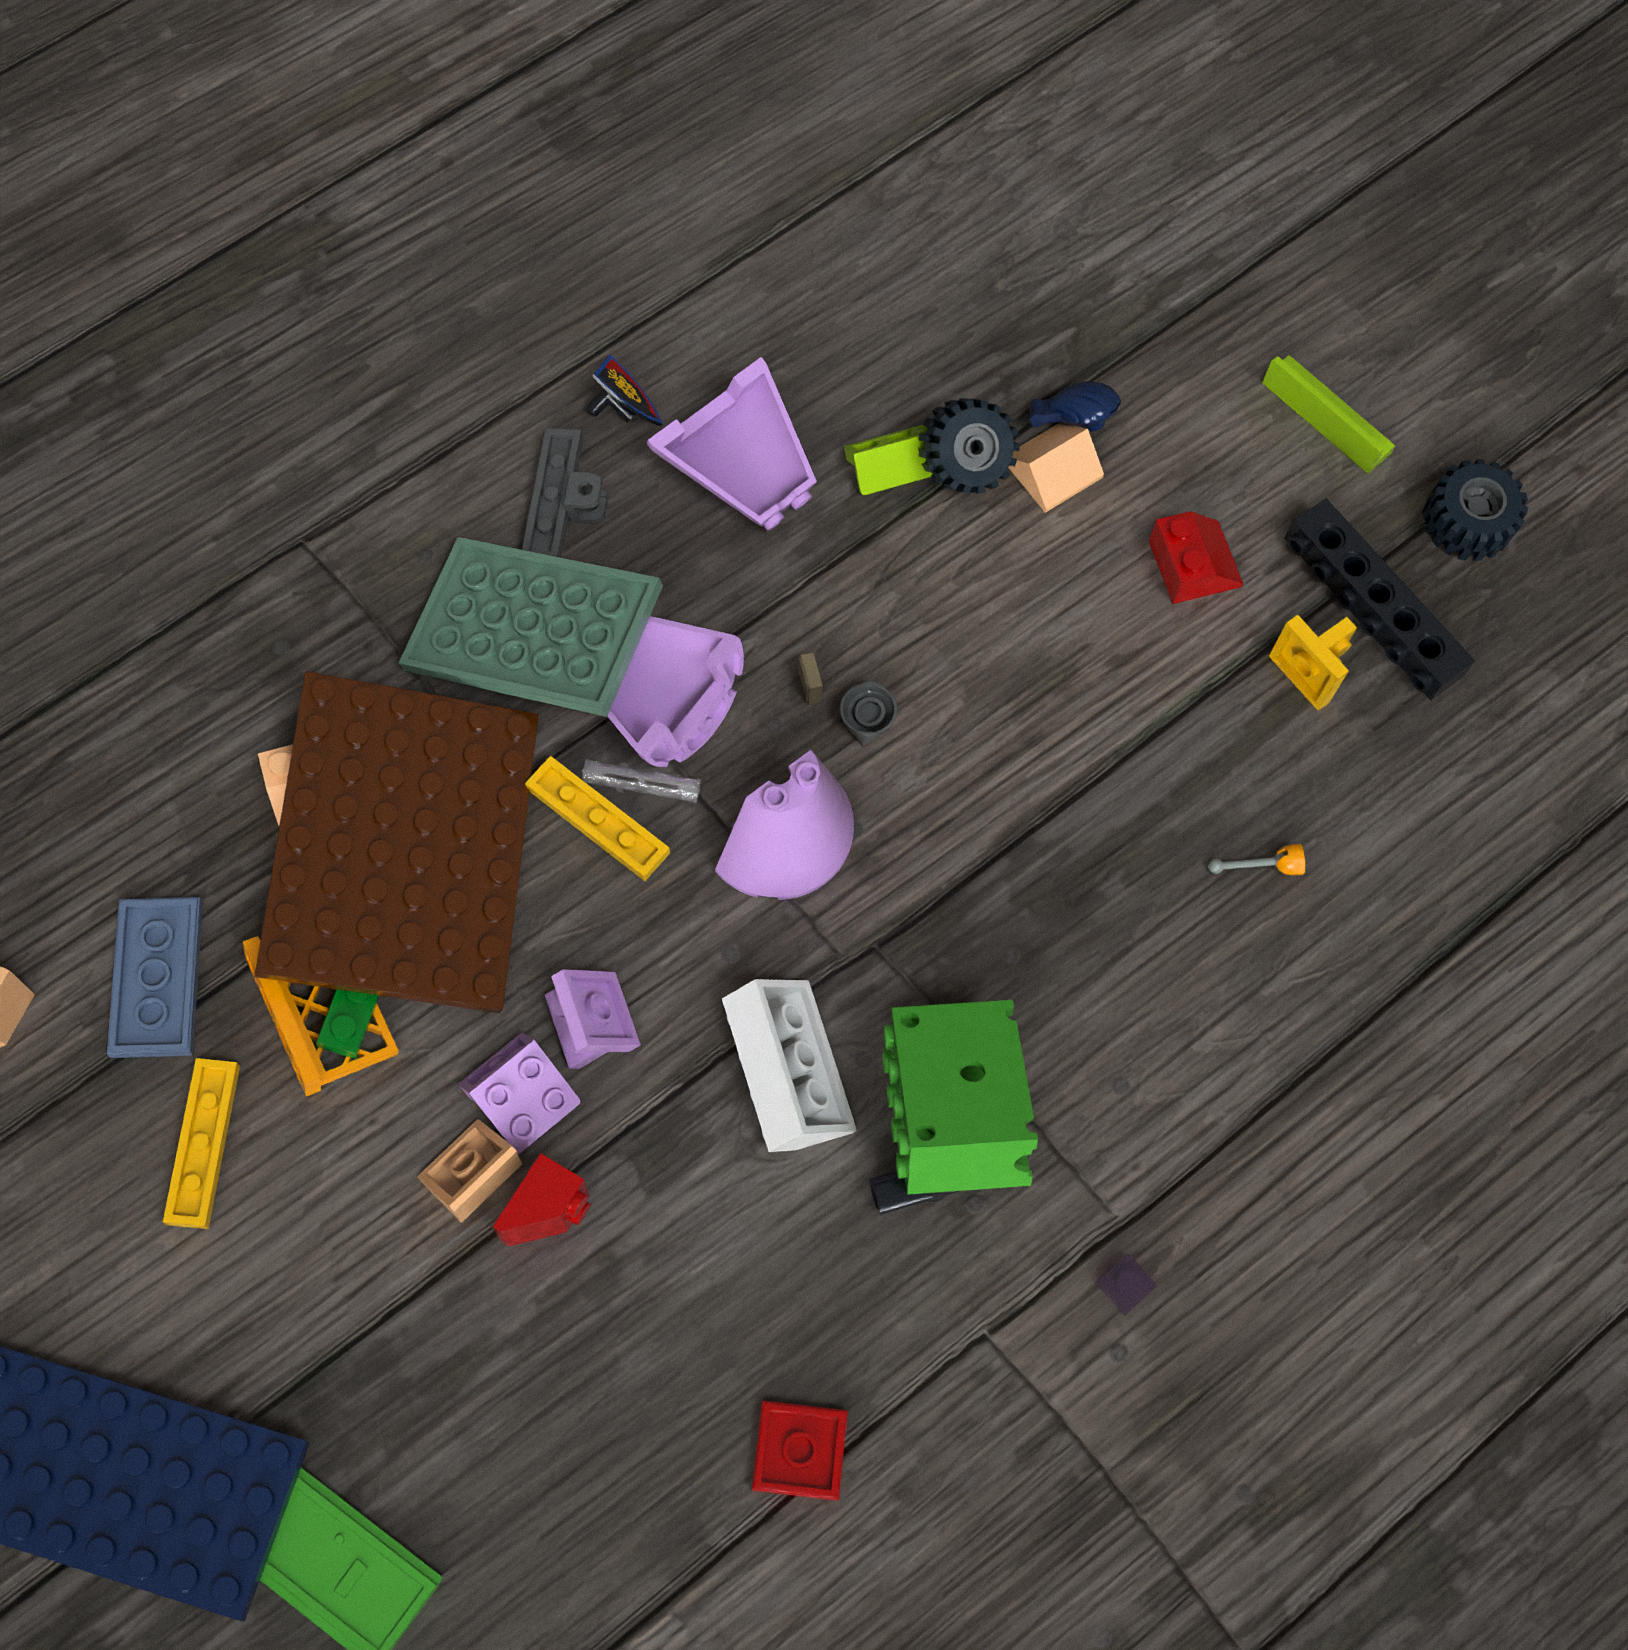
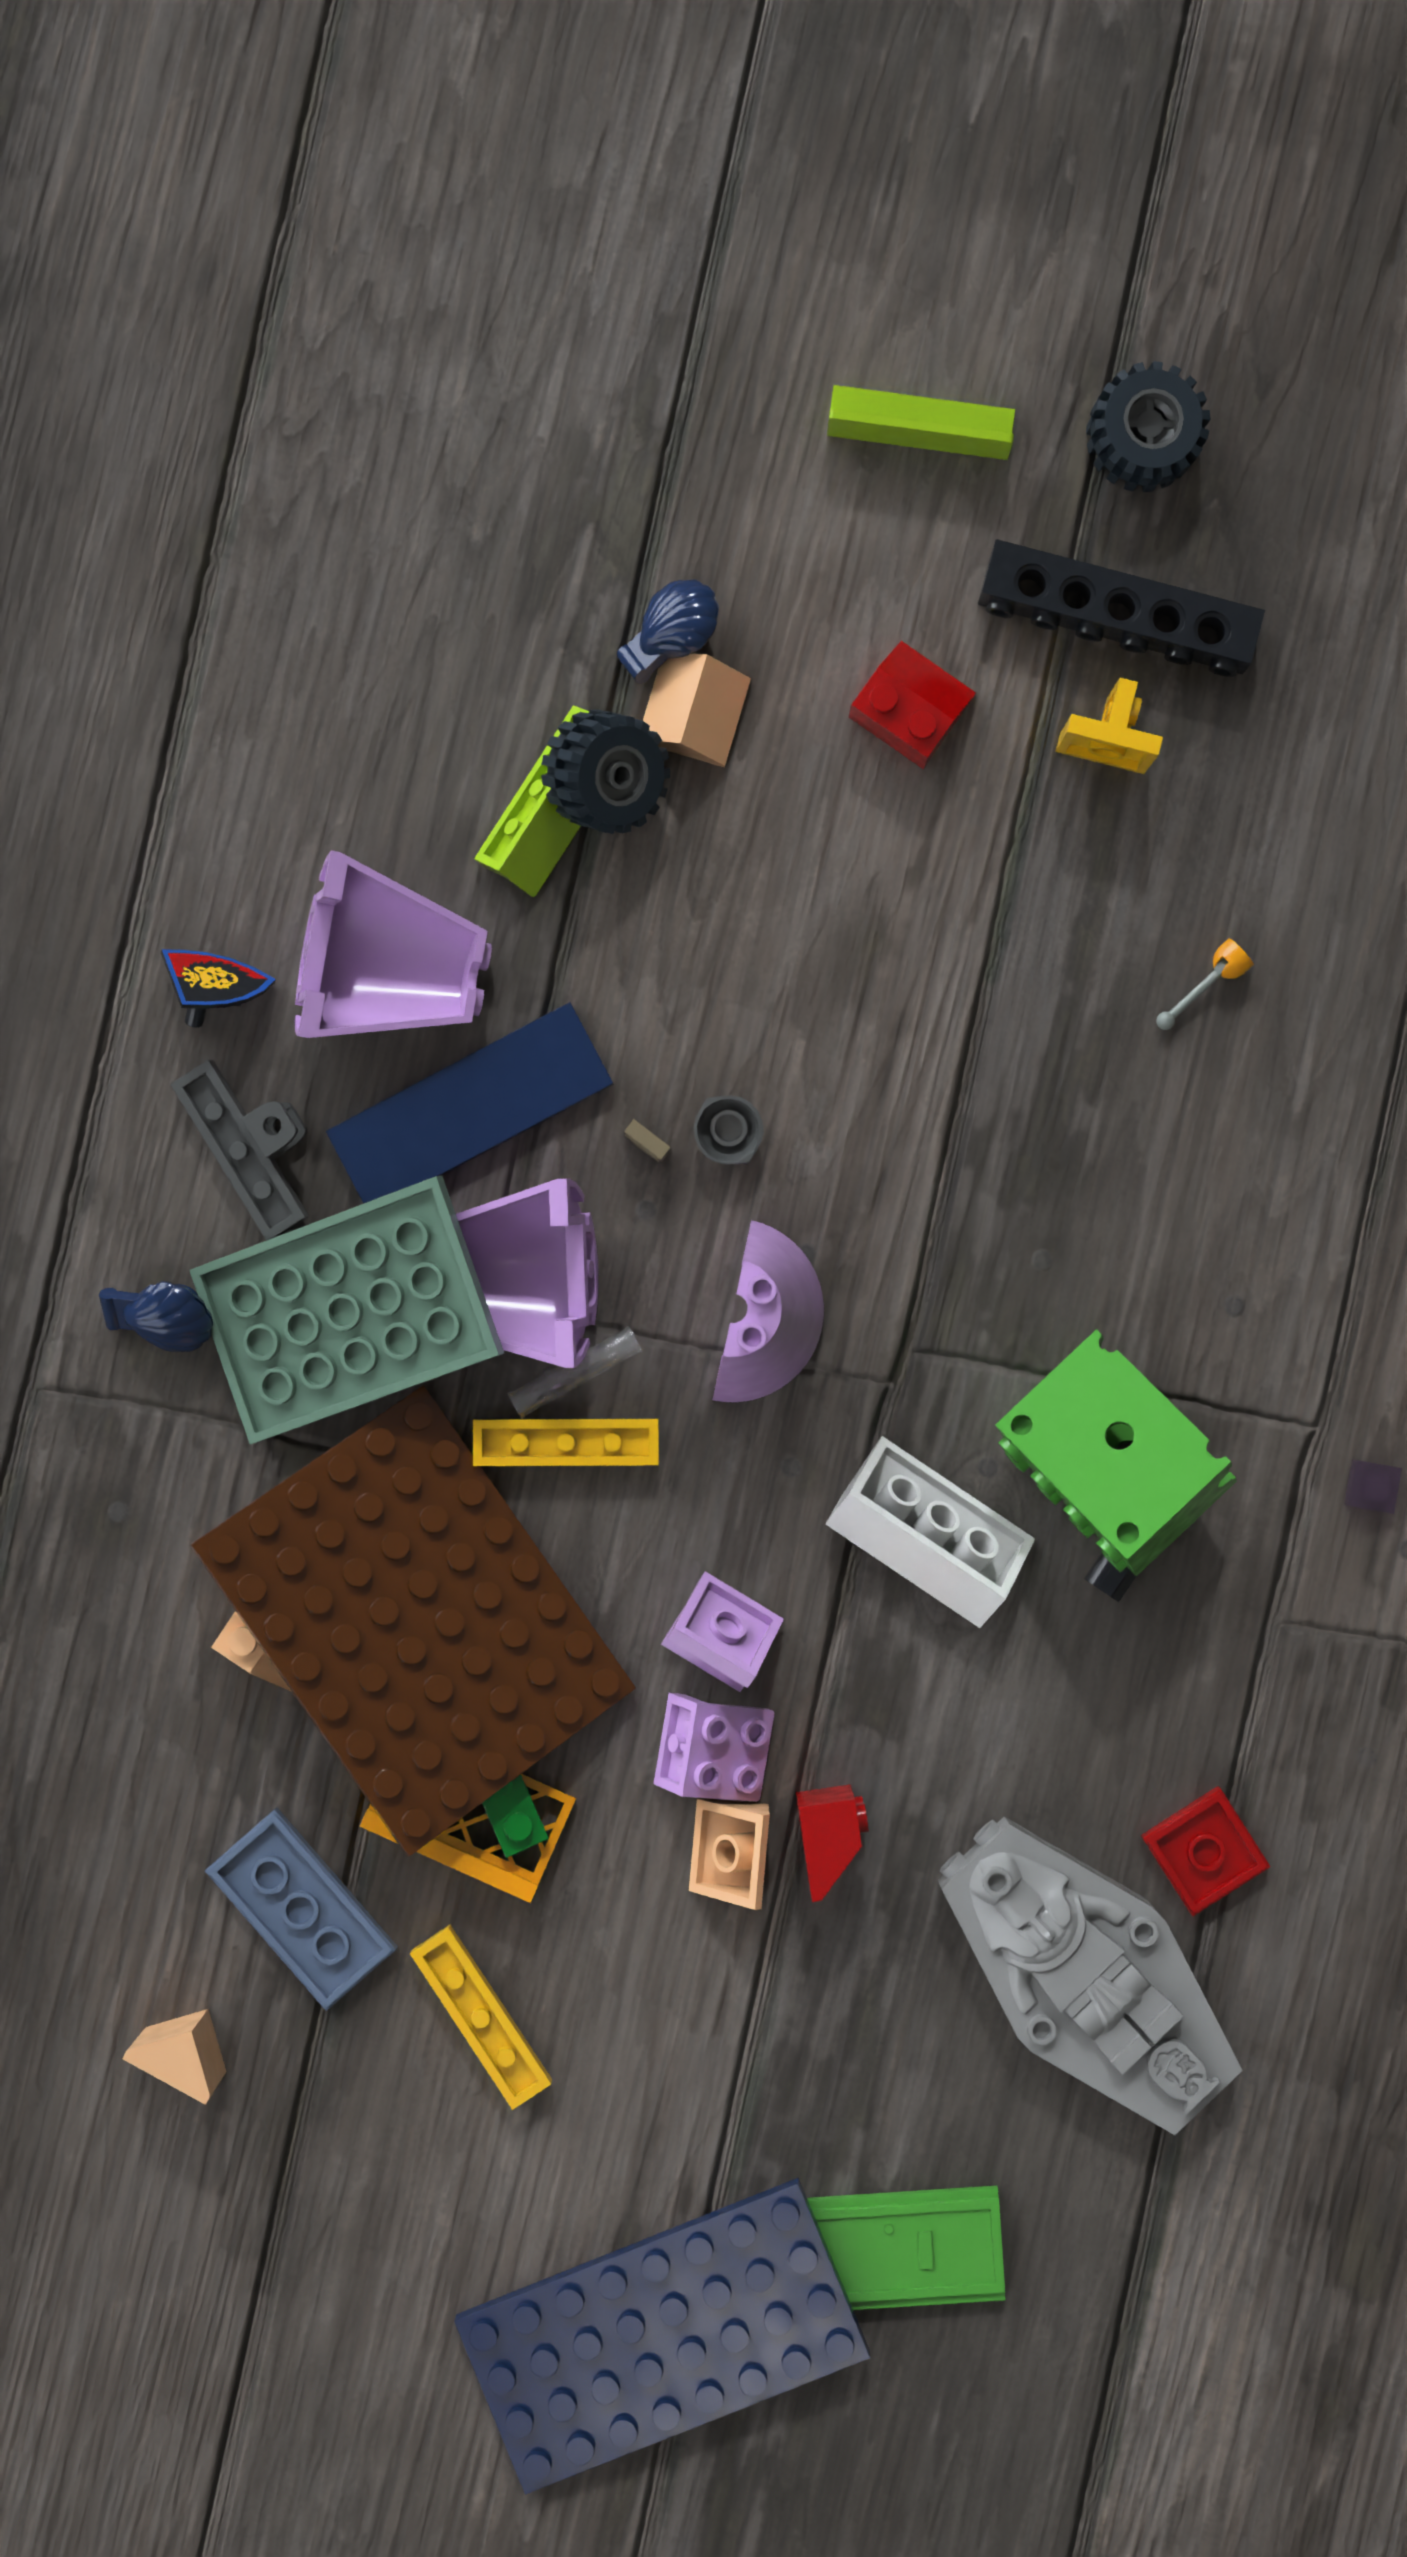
camera: 30 degrees left, 20 degrees up
none -> dark blue animal [99,1281,213,1352]
none -> dark blue tile [326,1002,614,1203]
none -> light grey container [938,1816,1243,2135]

